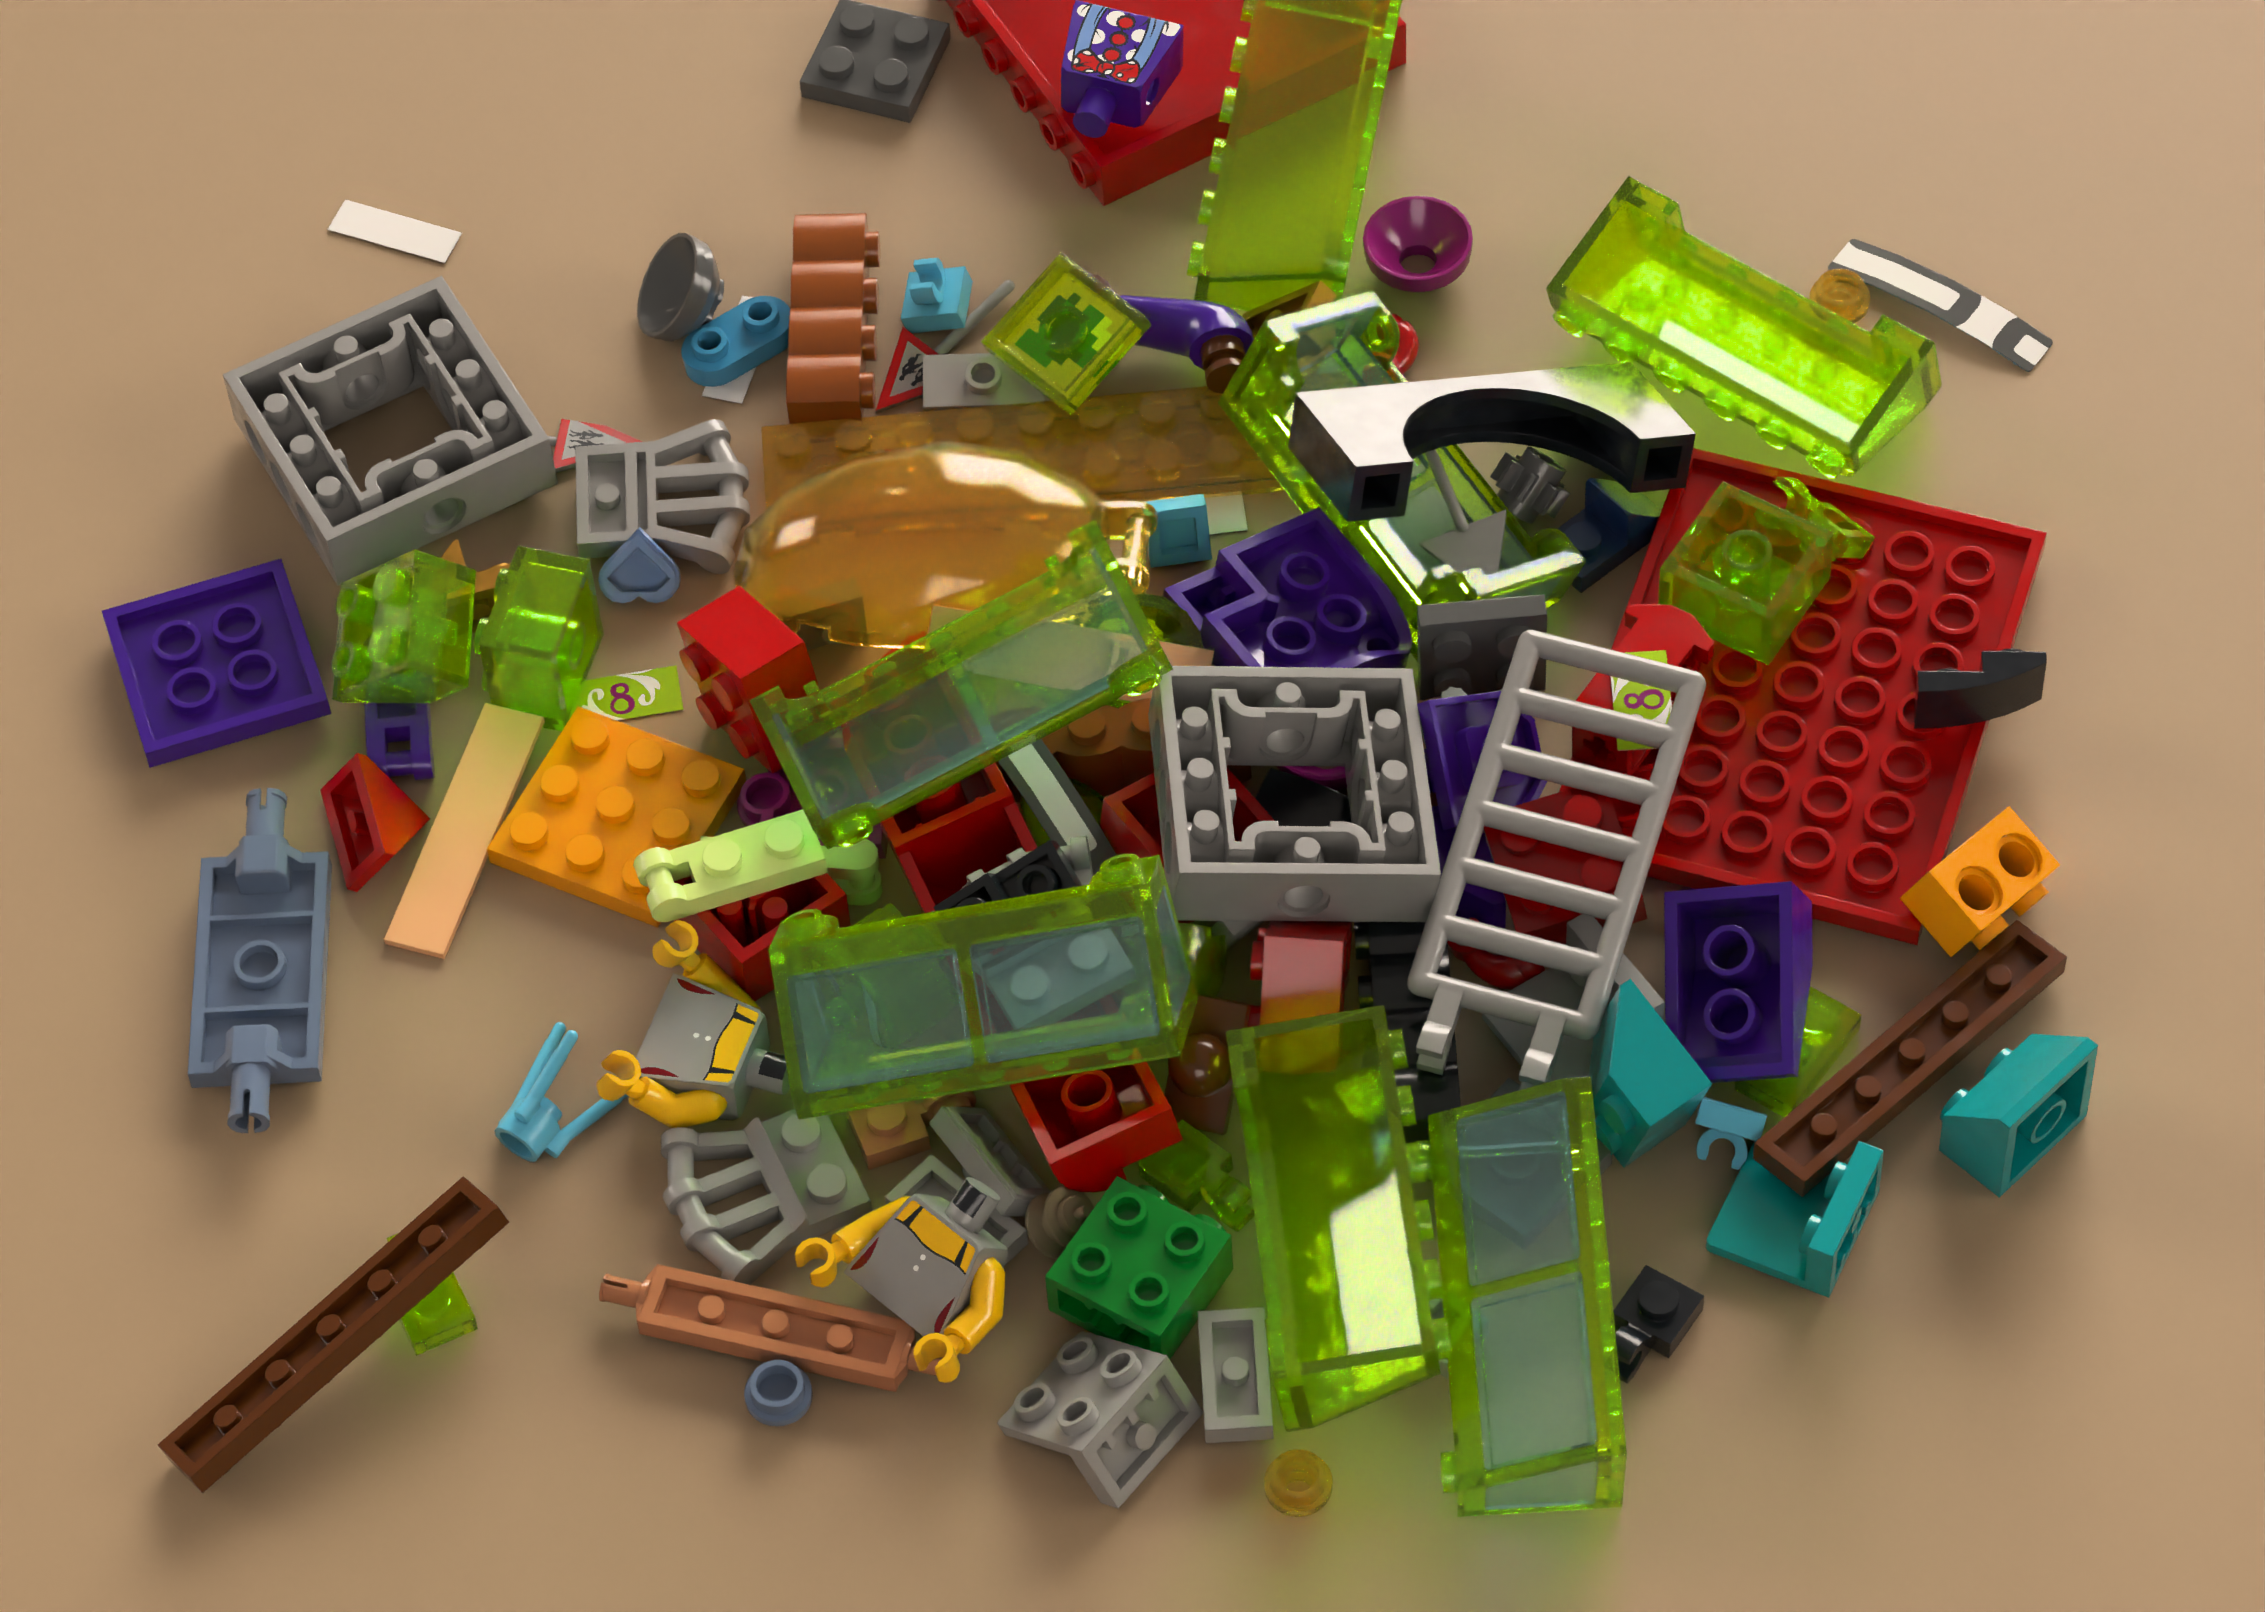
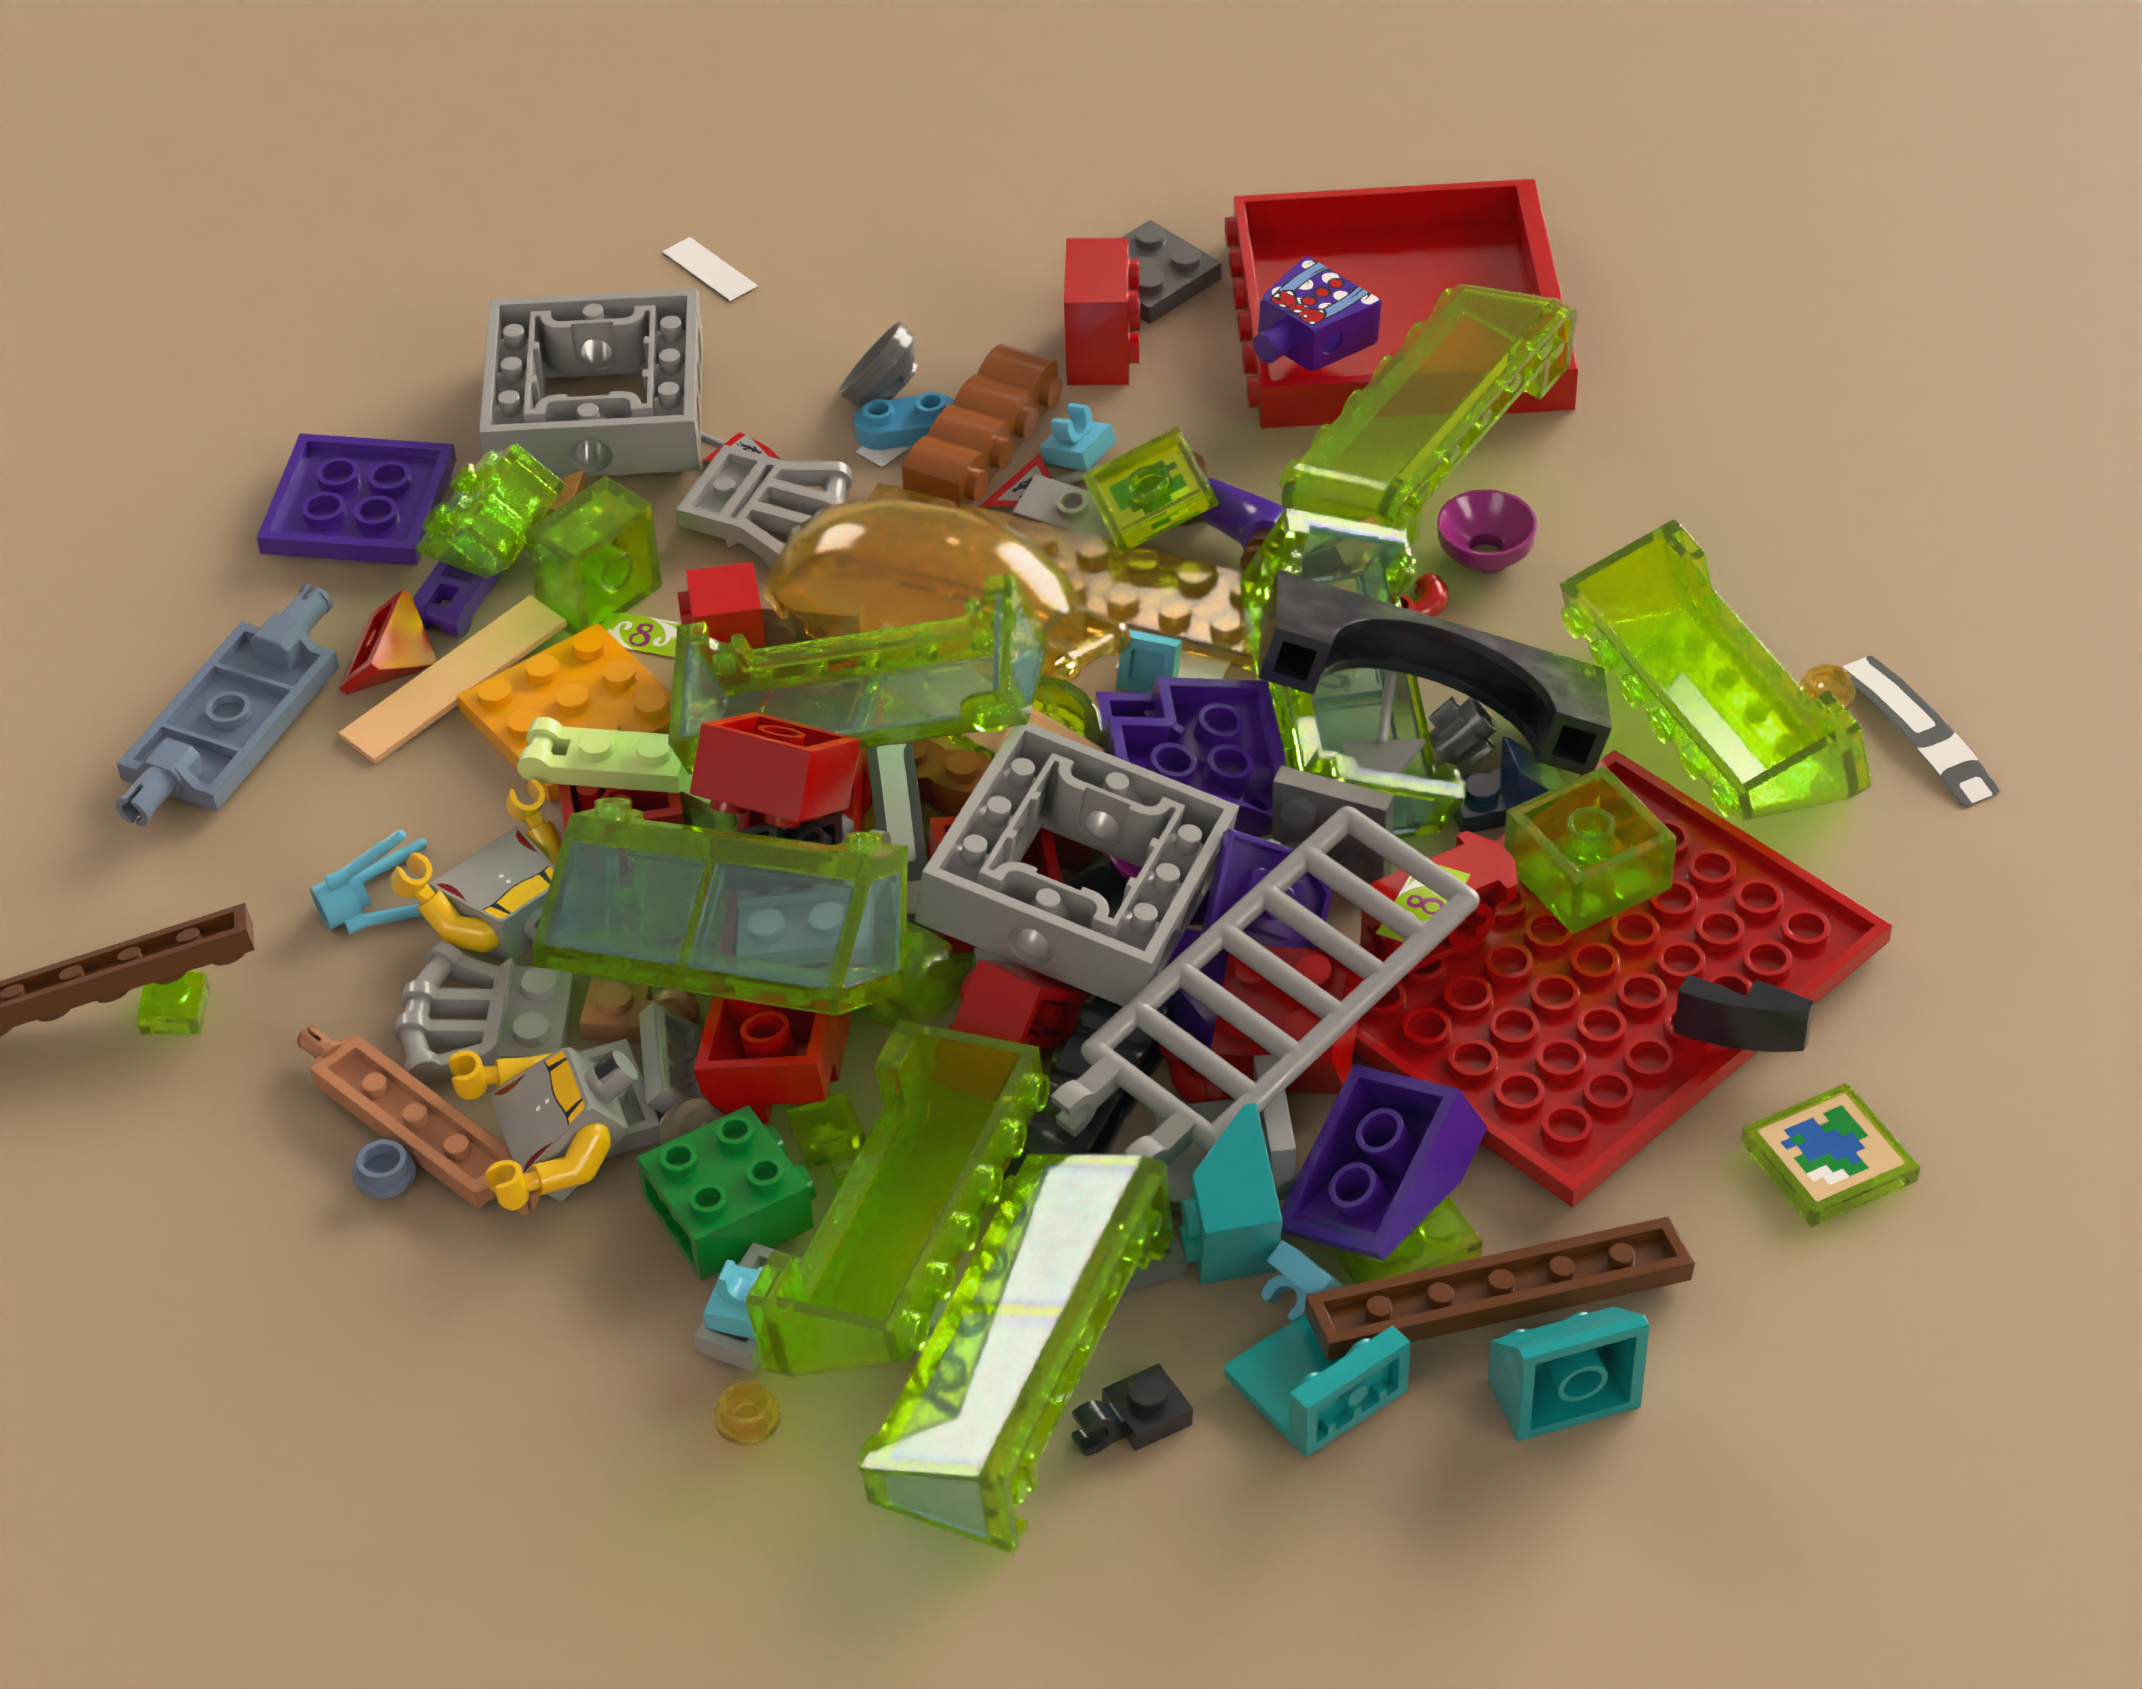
camera: 25 degrees right, 10 degrees down
medium blue tile [598,528,681,603] -> none
light grey bracket [998,1331,1203,1509] -> none
reddish brown tile [1164,991,1252,1135] -> none
clear neon green plate [1757,477,1875,561] -> none
light orange brick [1900,806,2060,957] -> none
none -> red brick [689,712,861,828]
none -> medium azure tile [703,1260,789,1342]
none -> red brick [1064,238,1140,385]
none -> tile [1741,1083,1920,1227]

